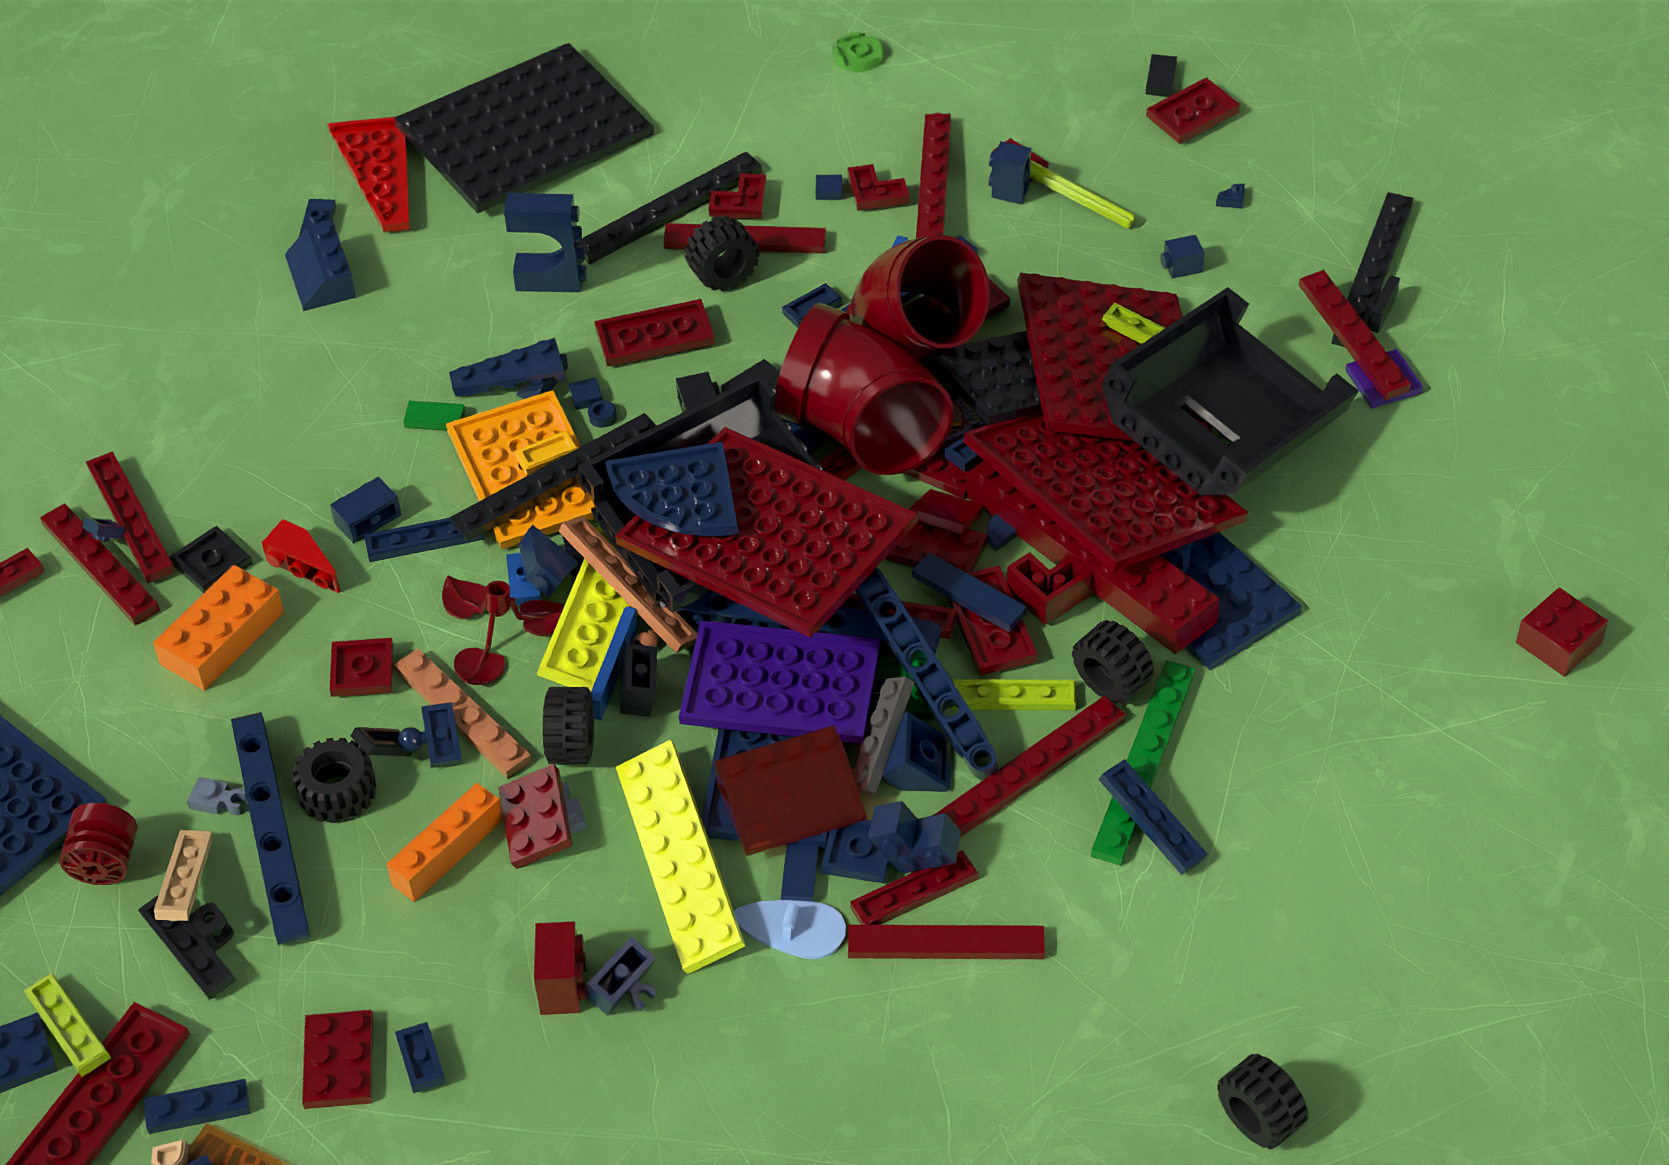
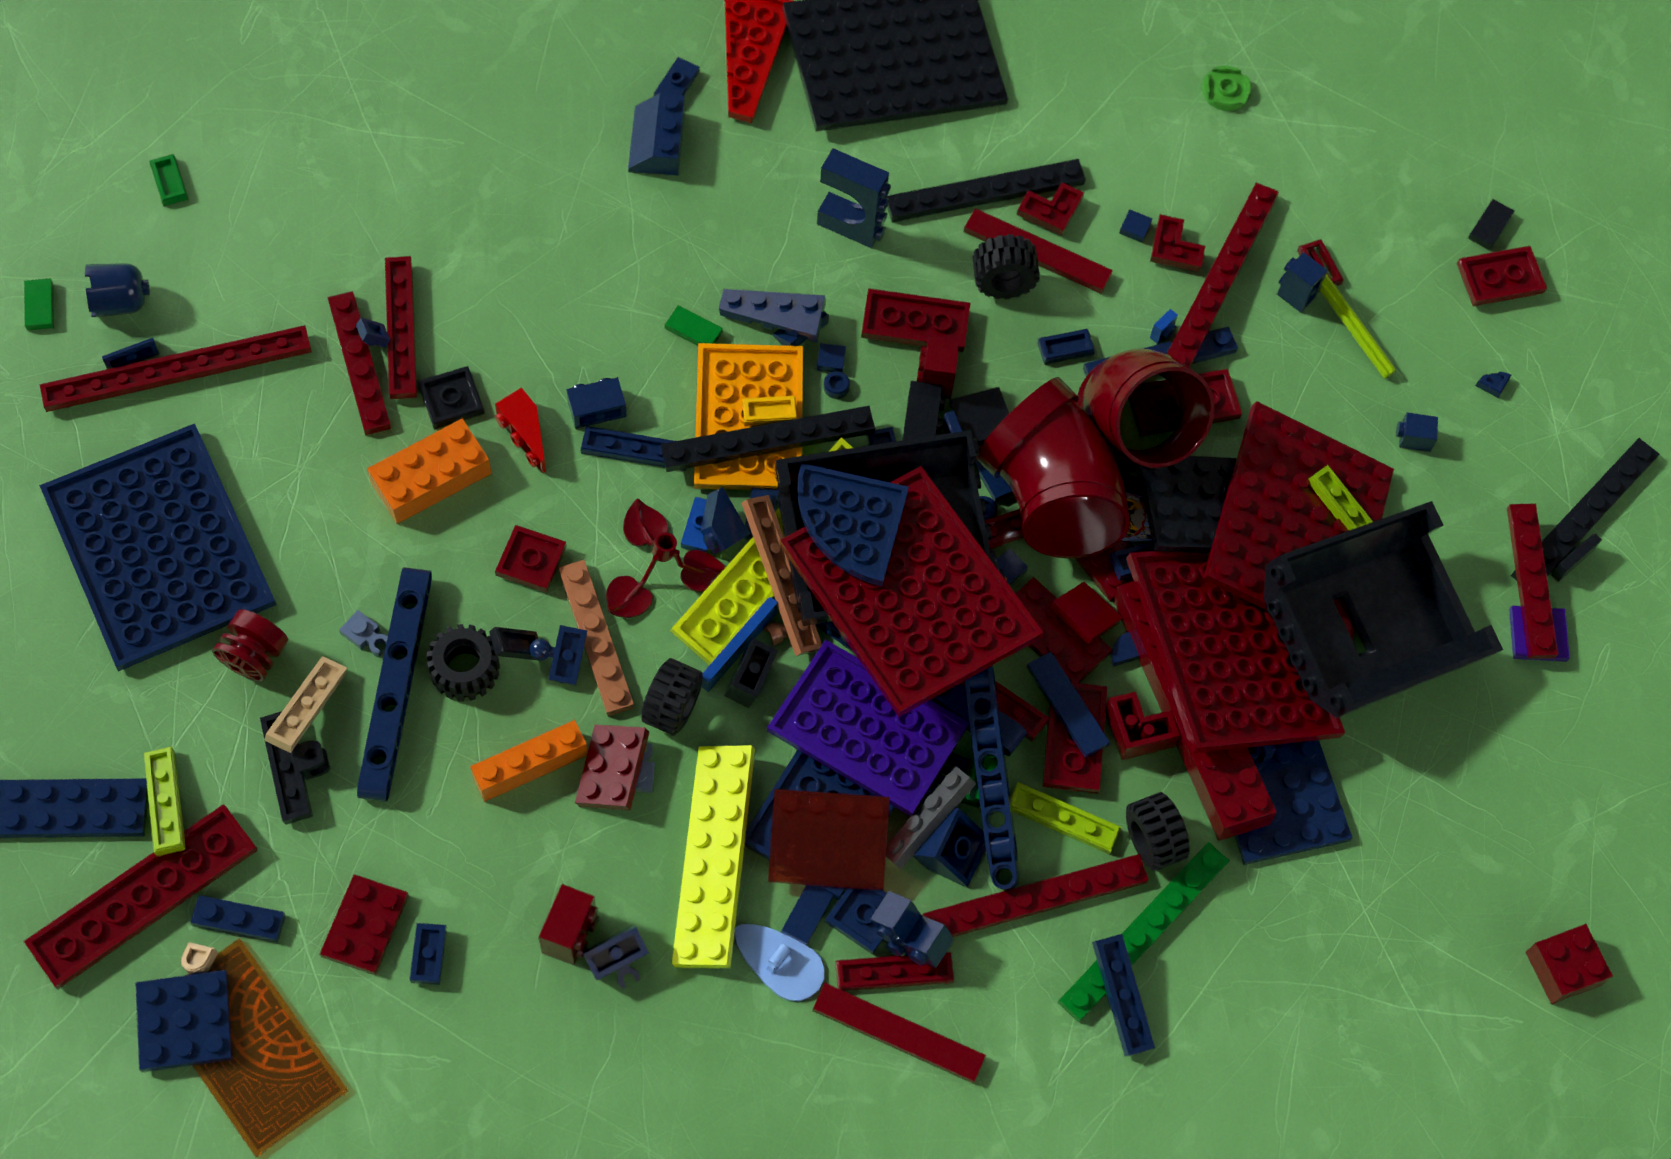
camera: 15 degrees right, 15 degrees up
none -> dark red brick [916,337,959,399]

